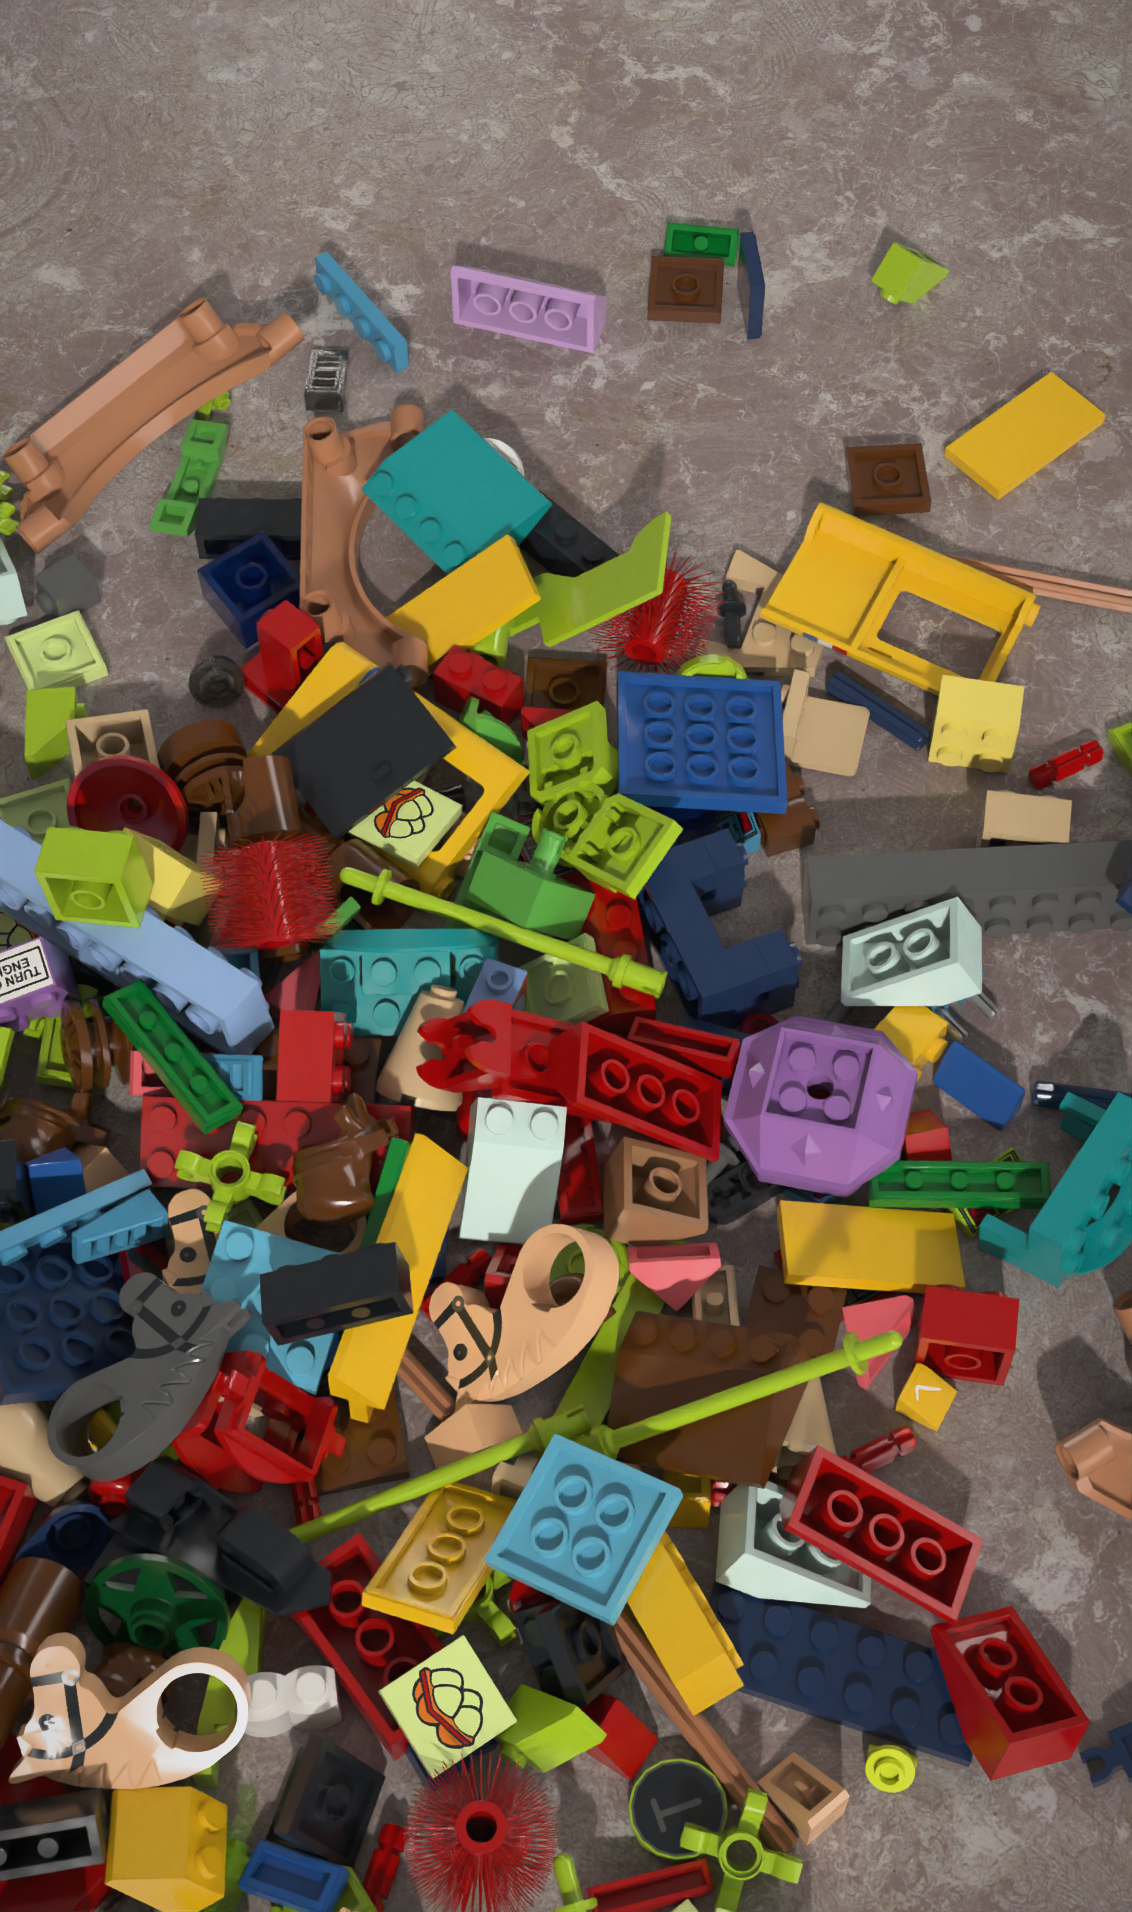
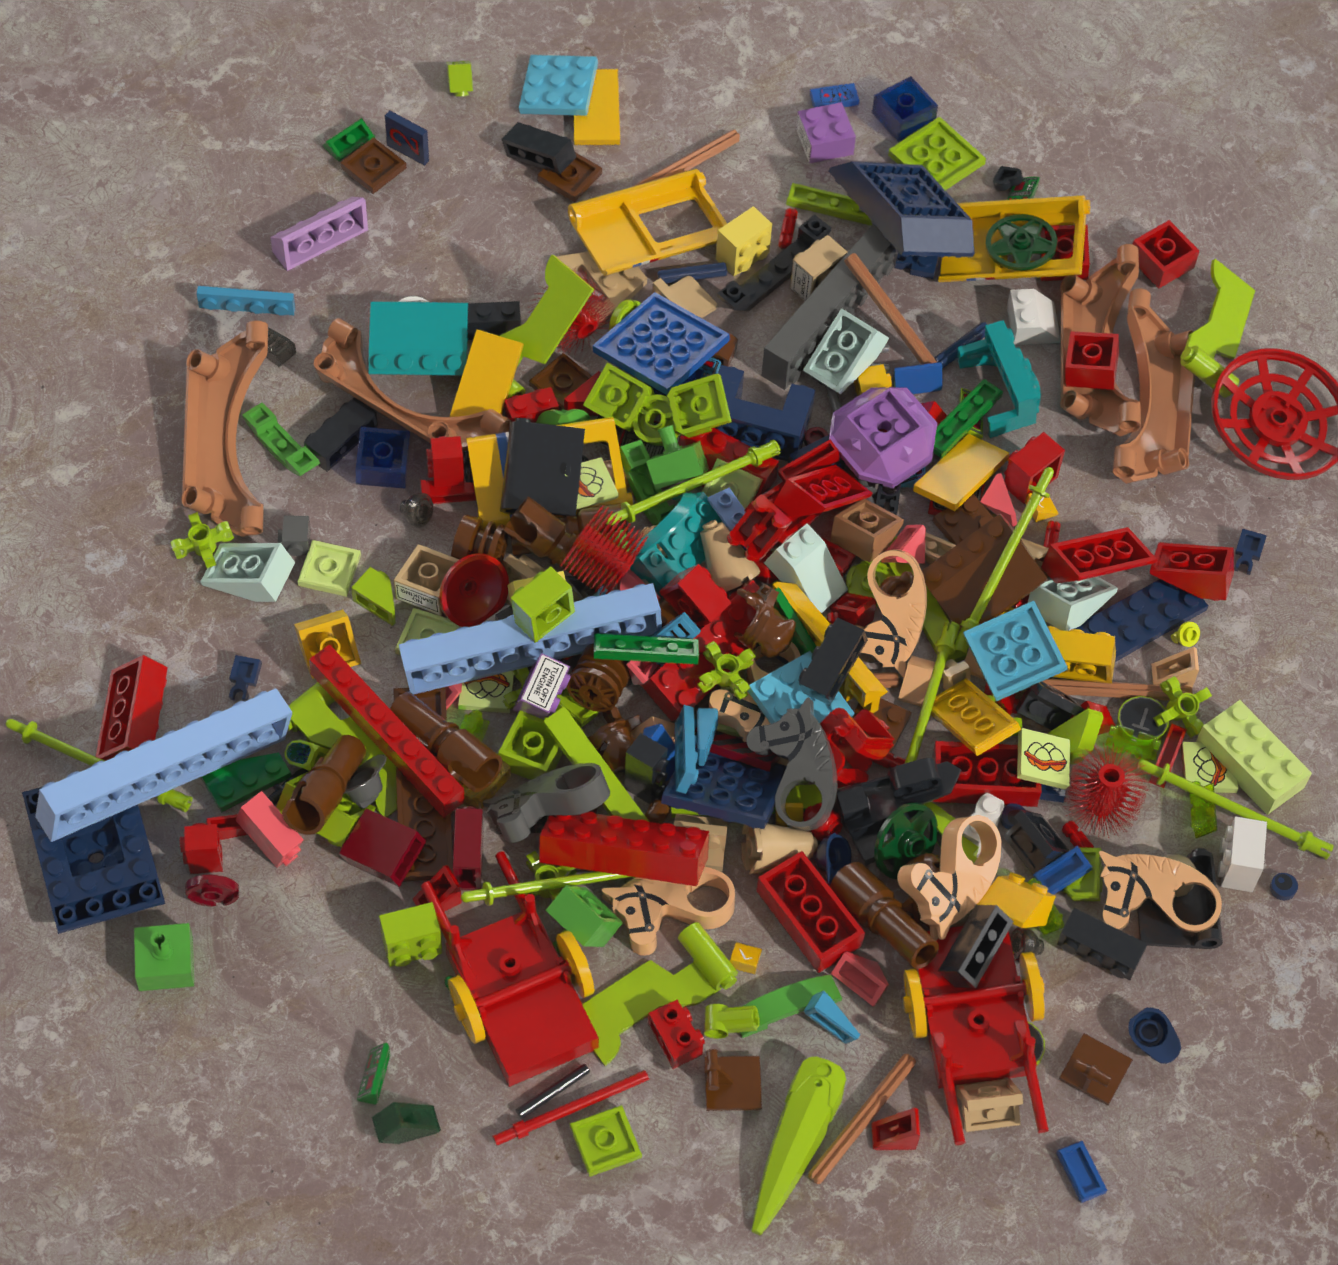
camera: 55 degrees left, 0 degrees up
none -> black brick [501,122,576,174]
none -> medium azure plate [519,55,598,116]
none -> black slope [717,214,832,311]
none -> nougat axle [844,253,938,365]
none -> dark blue tile [1000,804,1026,830]
none -> clear neon green hinge [1105,724,1161,761]

